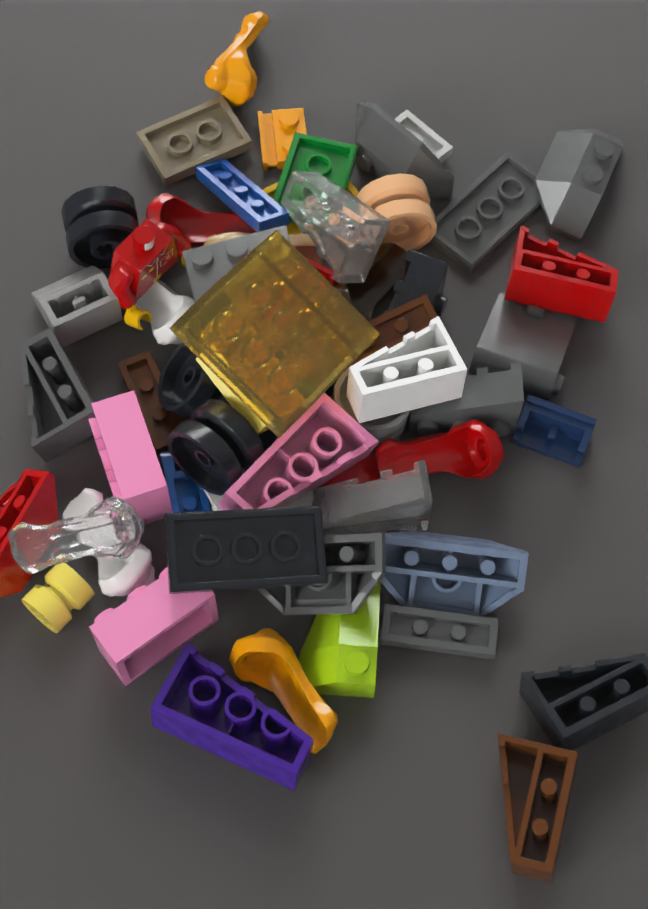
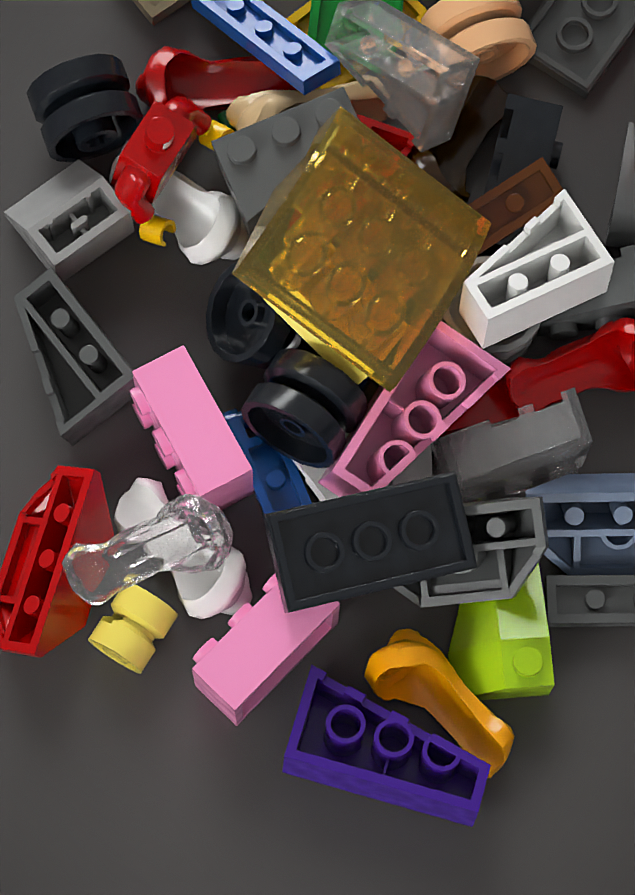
camera: 10 degrees left, 10 degrees up
reddish brown plate [117,350,183,456] -> none

